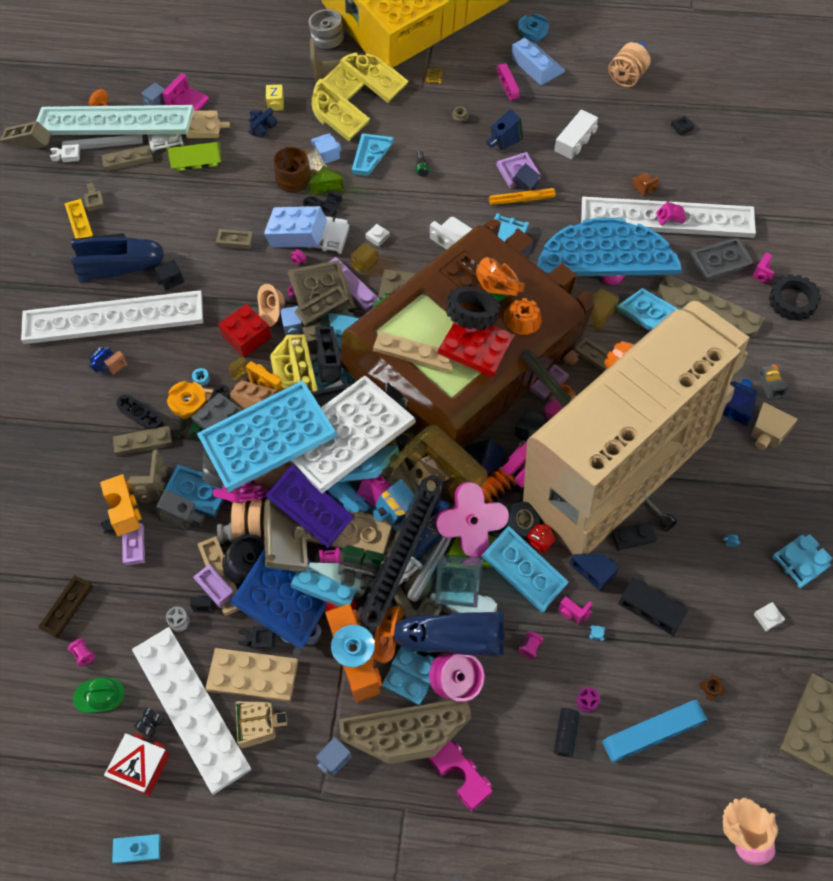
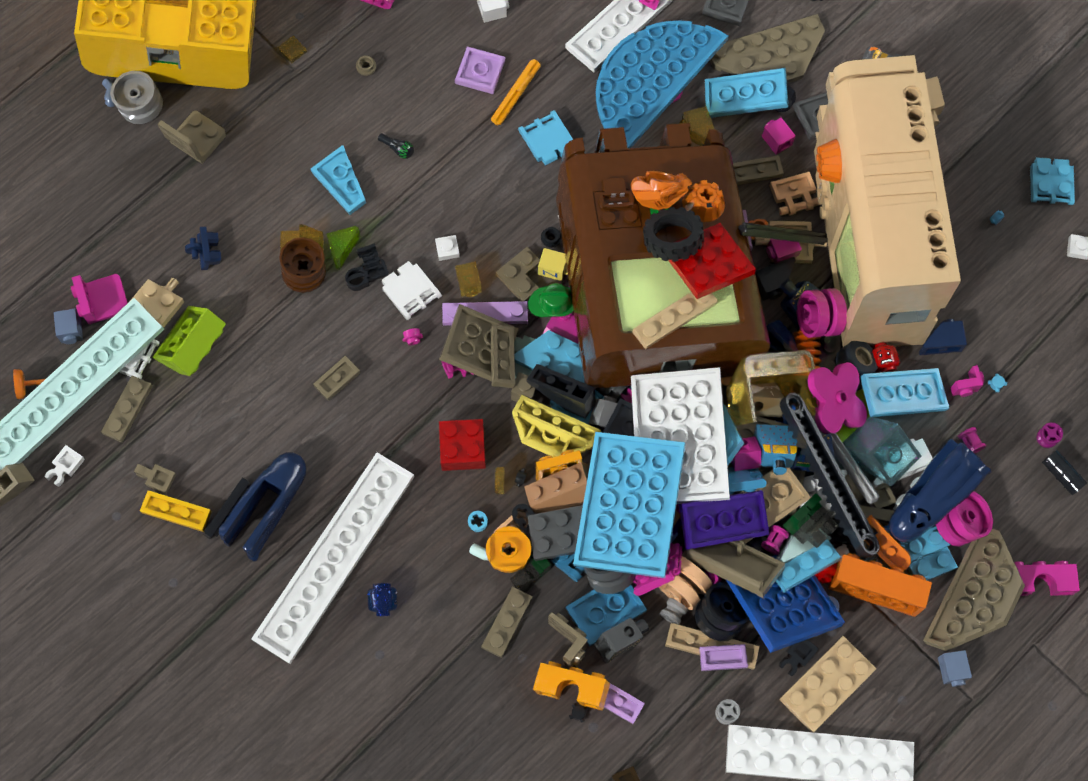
camera: 55 degrees left, 10 degrees up
light grey axle [62,134,143,150] -> none
nougat tile [104,351,128,375] -> none
black beam [116,395,163,430] -> none
black brick [155,260,184,291] -> none
black plate [190,595,215,613] -> none
tan torso [236,701,287,749] -> none
light nougat piece [257,284,285,327] -> none
light blue brick [264,206,327,247] -> none
light yellow brick [266,85,284,111] -> none
light blue brick [280,306,303,337] -> none
light blue brick [311,133,341,165] -> none
light yellow plate [312,53,408,141] -> none
medium azure dish [331,625,375,668] -> none
white bracket [430,217,472,249] -> none
dark blue torso [486,109,523,150] -> none
dark blue brick [512,163,541,191] -> none
black brick [618,578,689,637] -> none

